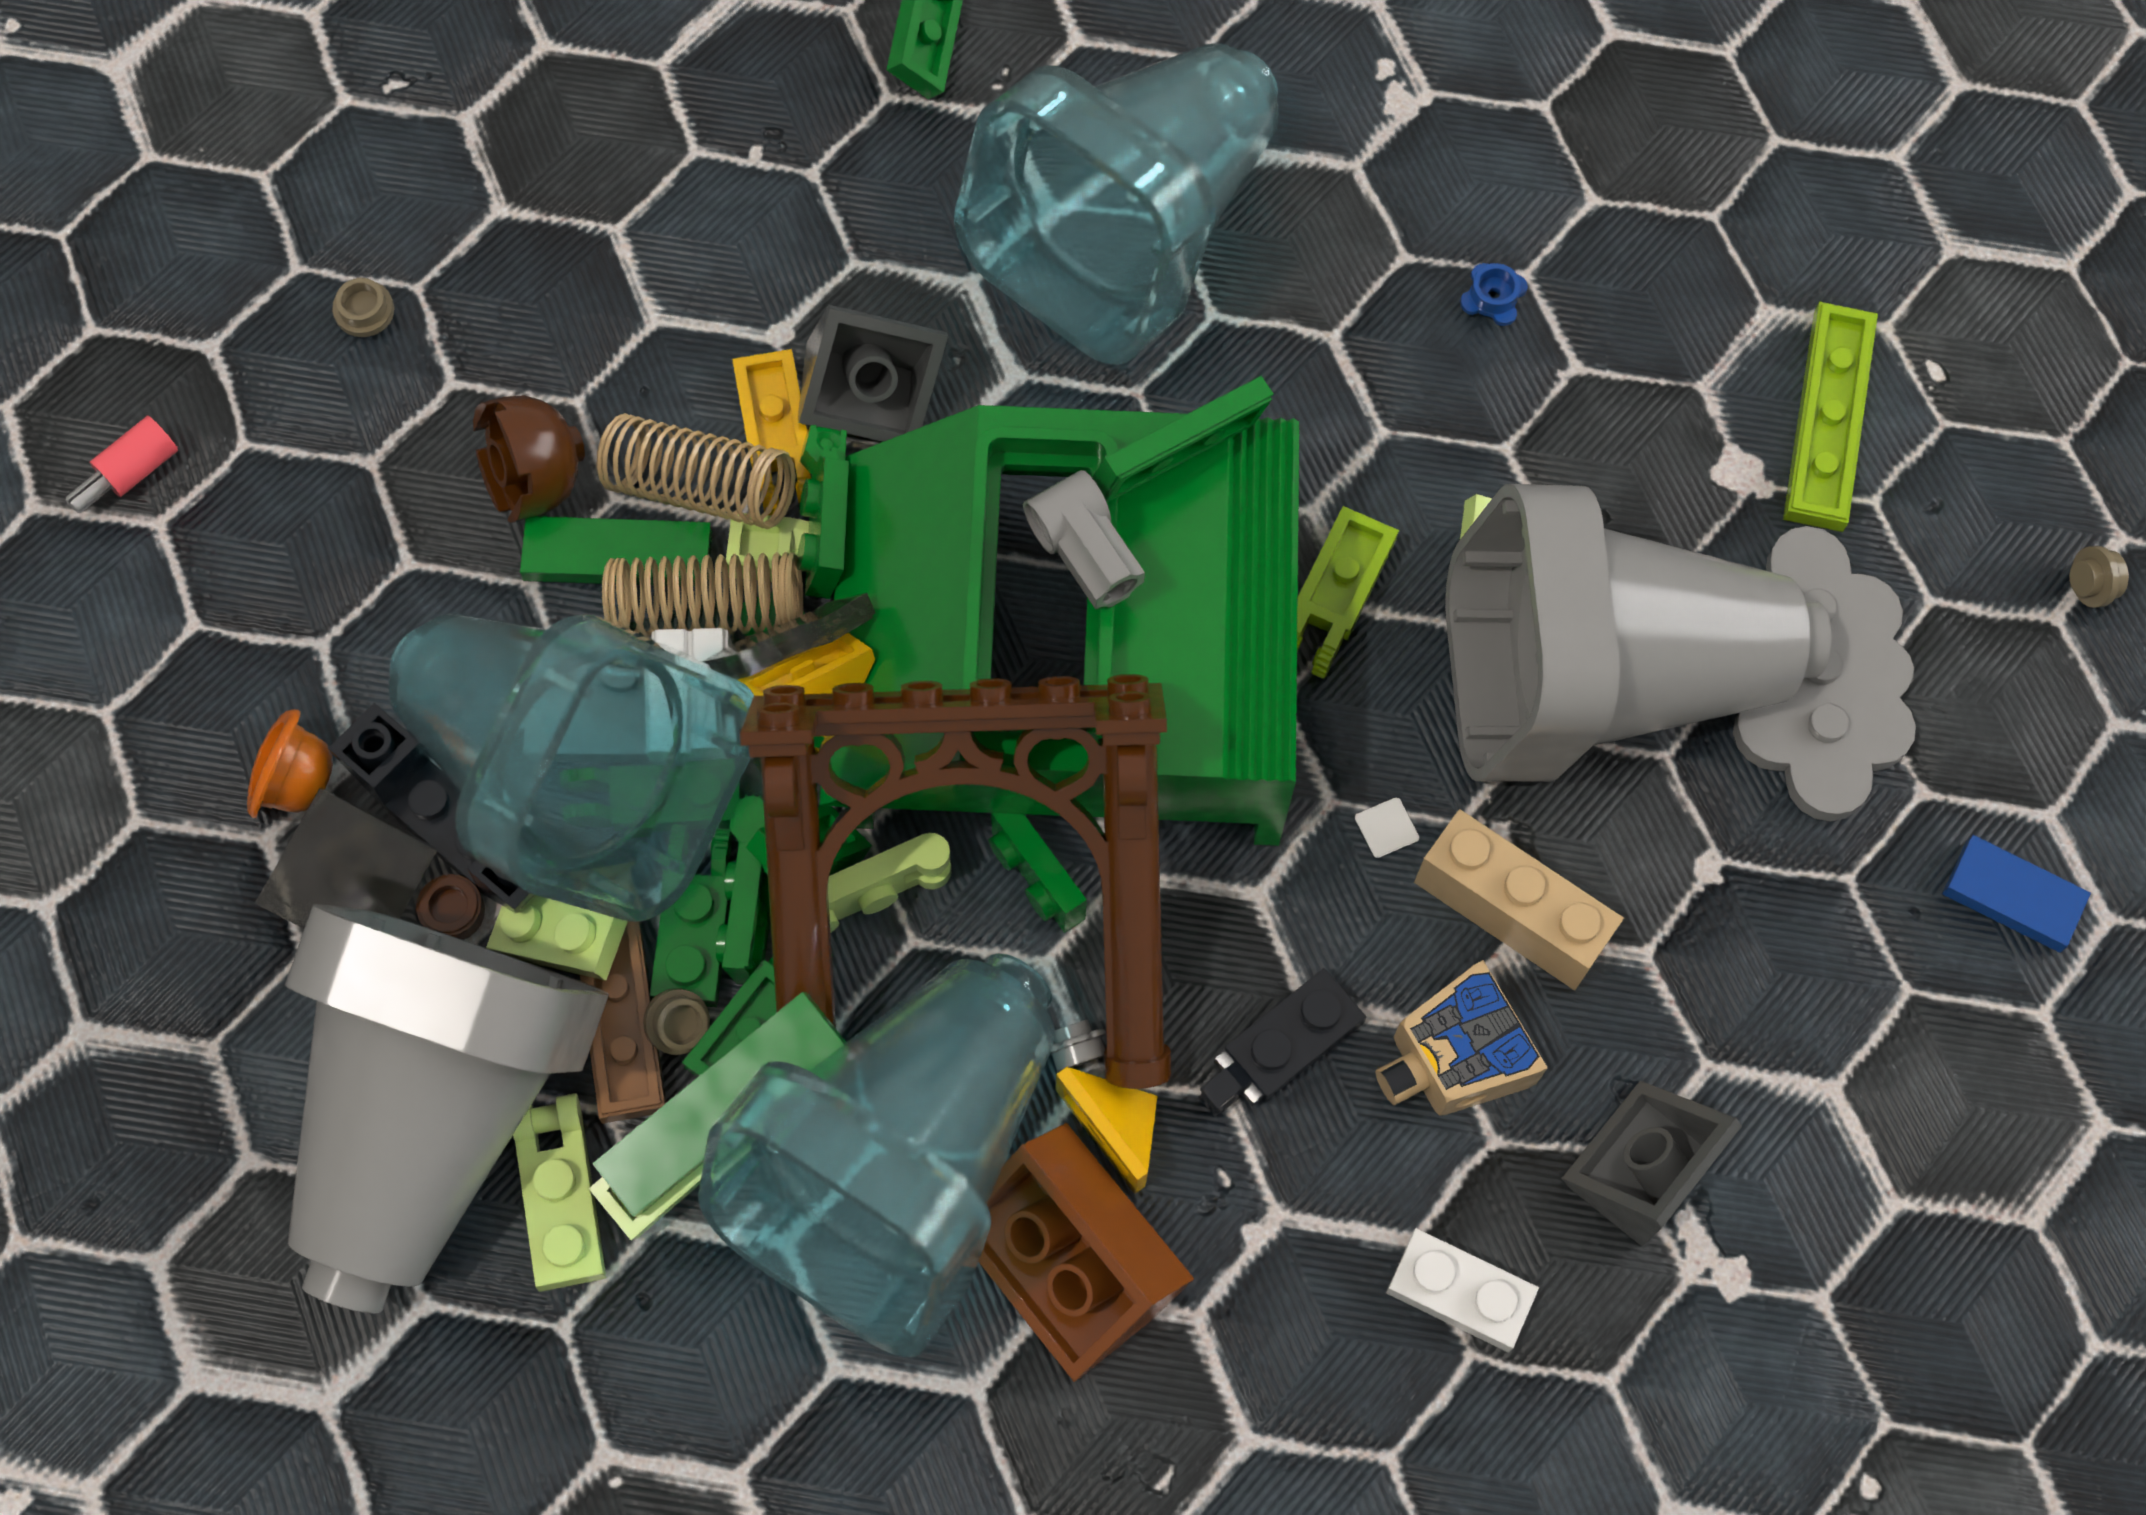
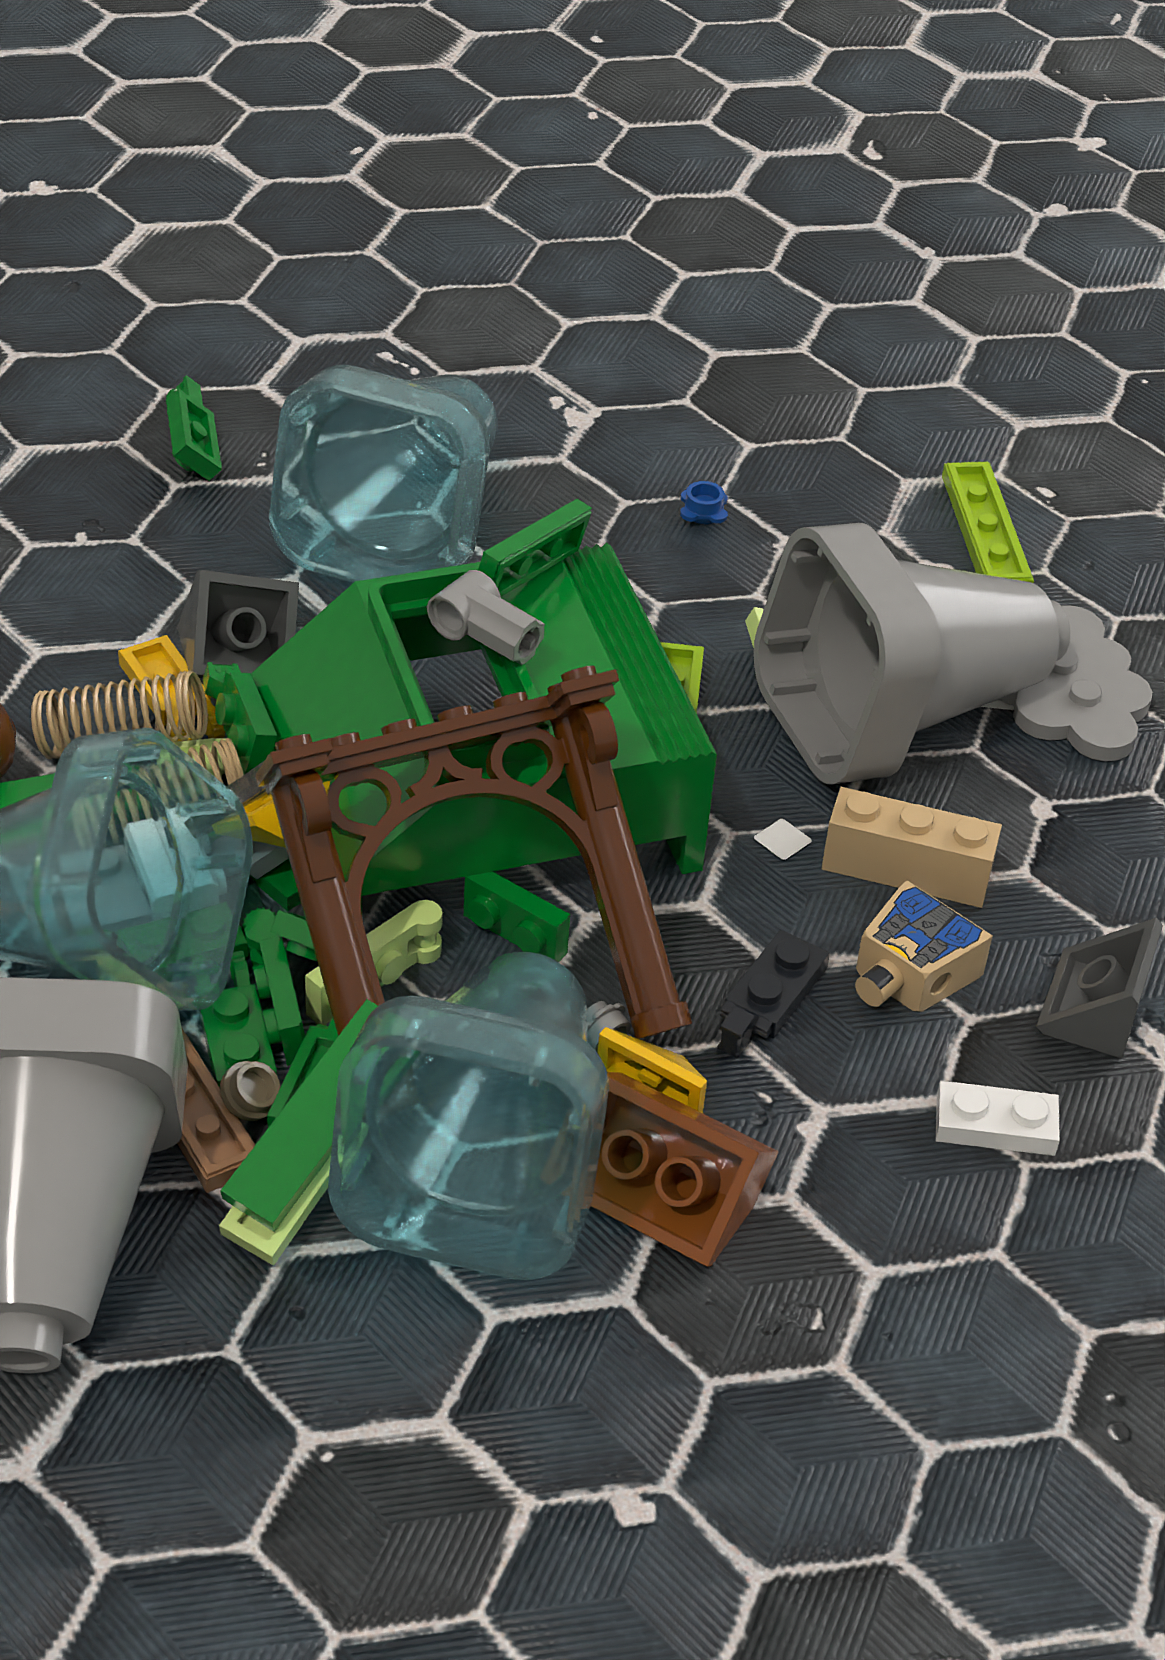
camera: 20 degrees left, 25 degrees down
yellowish green plate [513,1093,607,1292] -> none

